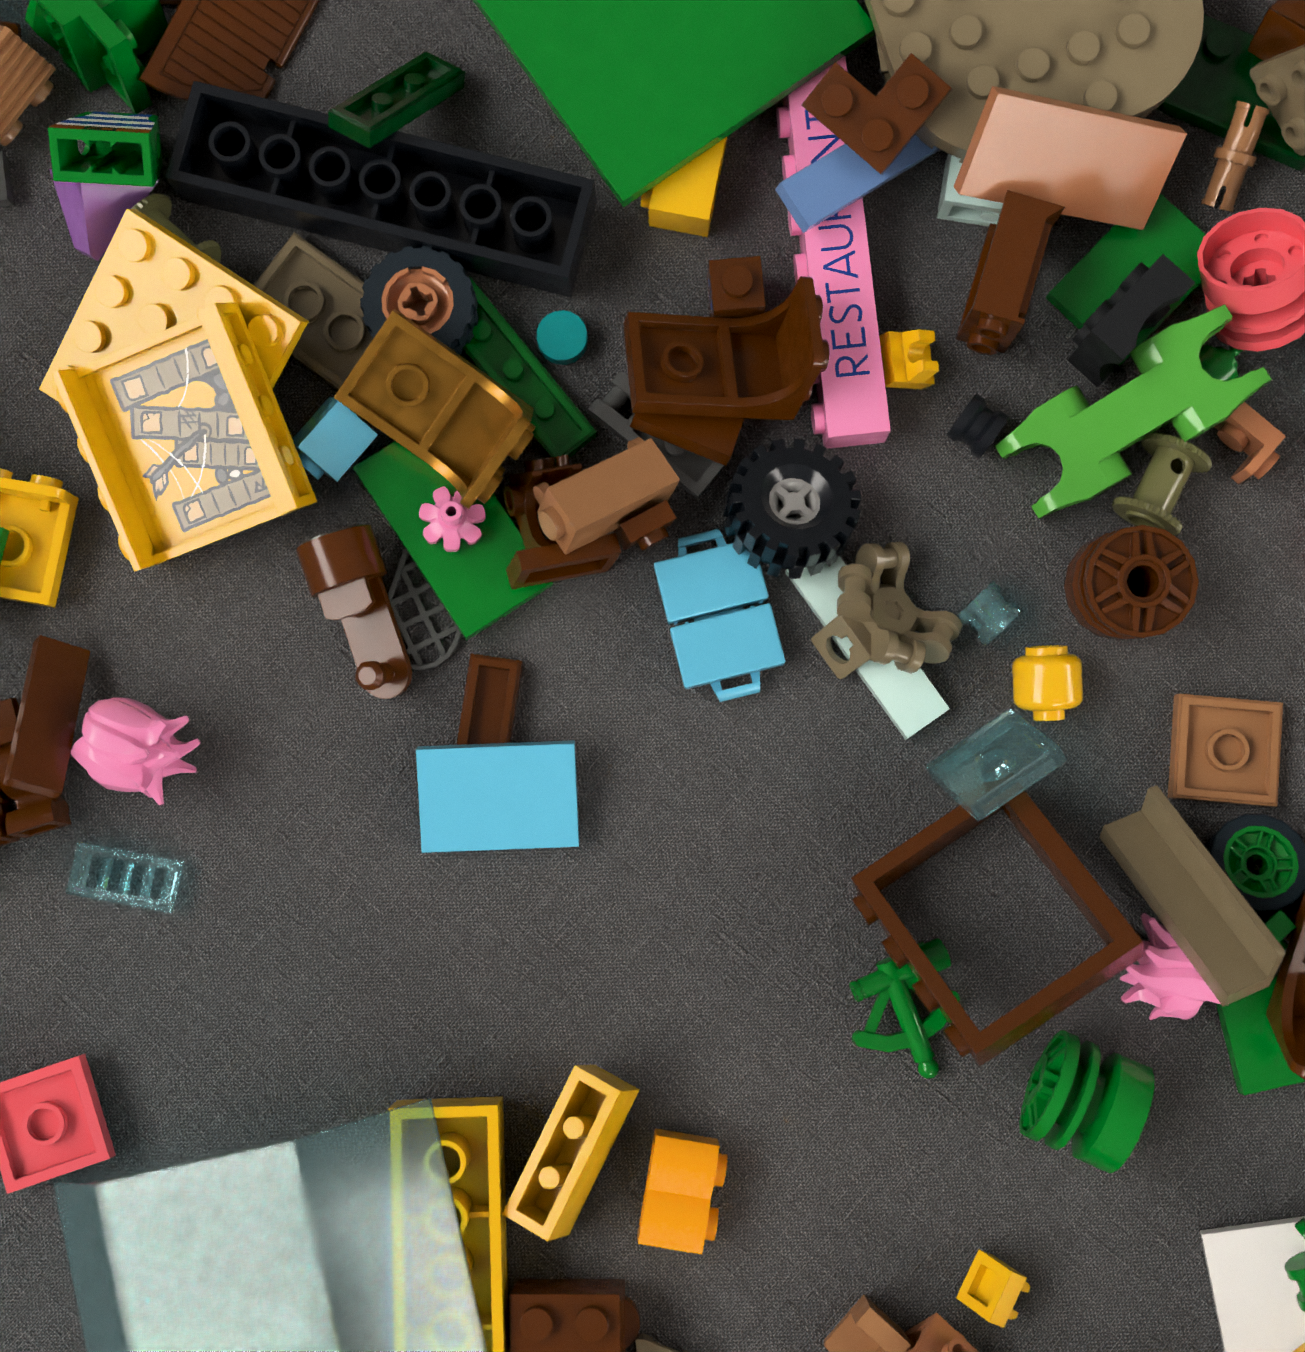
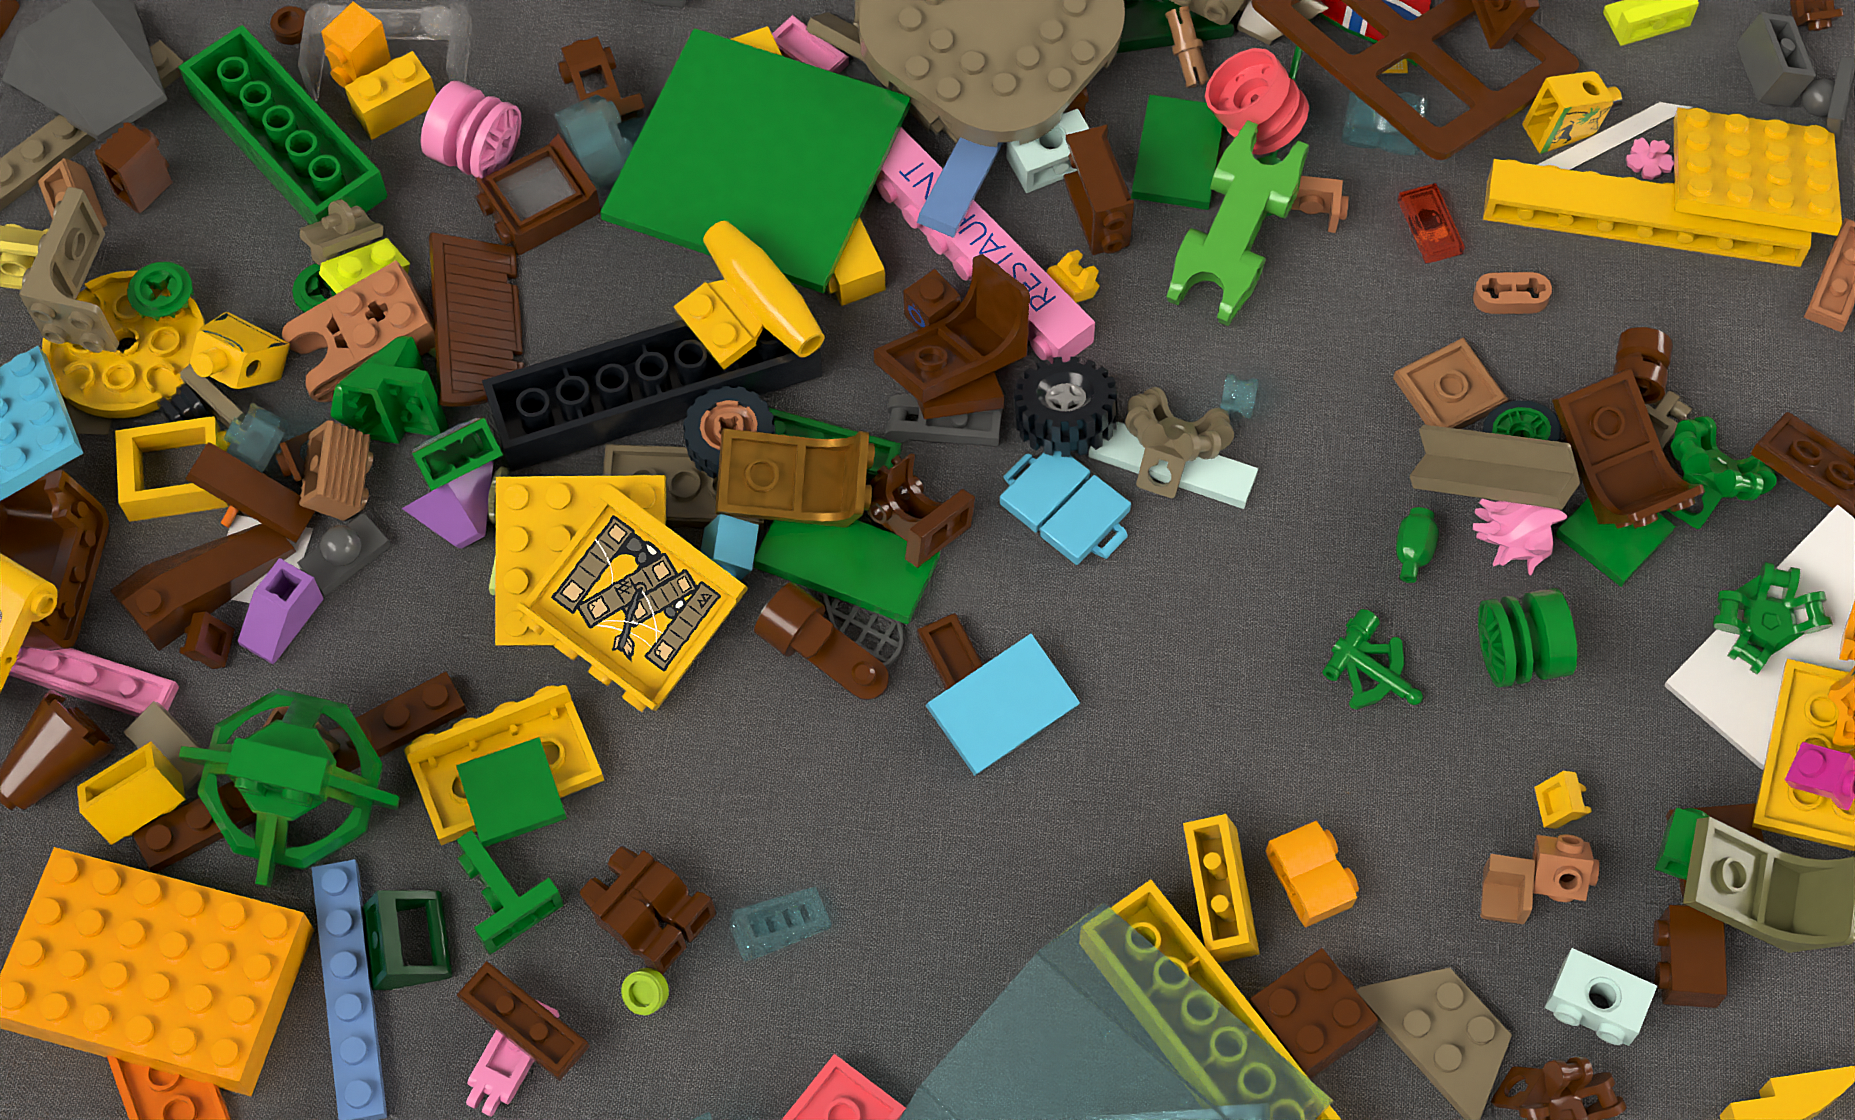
camera: 35 degrees left, 20 degrees down
reddish brown tile [3,635,90,799] -> none
bright pink hair [70,697,201,805] -> none
dark green tile [328,51,465,148] -> none
bright pink plant [419,487,486,552] -> none
medium nougat brick [533,437,680,555] -> none
teal tile [536,310,588,365] -> none
reddish brown bracket [614,500,676,551] -> none
reddish brown plate [801,53,953,175] -> none
reddish brown window [851,772,1143,1066] -> none
clear light blue tile [925,708,1067,821] -> none
black wheel [946,393,1010,459] -> none
nougat tile [953,86,1187,230] -> none
yellow head [1012,645,1083,721] -> none
reddish brown wheel [1064,525,1199,640] -> none
black brick [1067,254,1195,387] -> none
olive hose [1112,433,1212,536] -> none
none -> yellow plate [673,220,825,370]
none -> green plant [1396,507,1439,583]

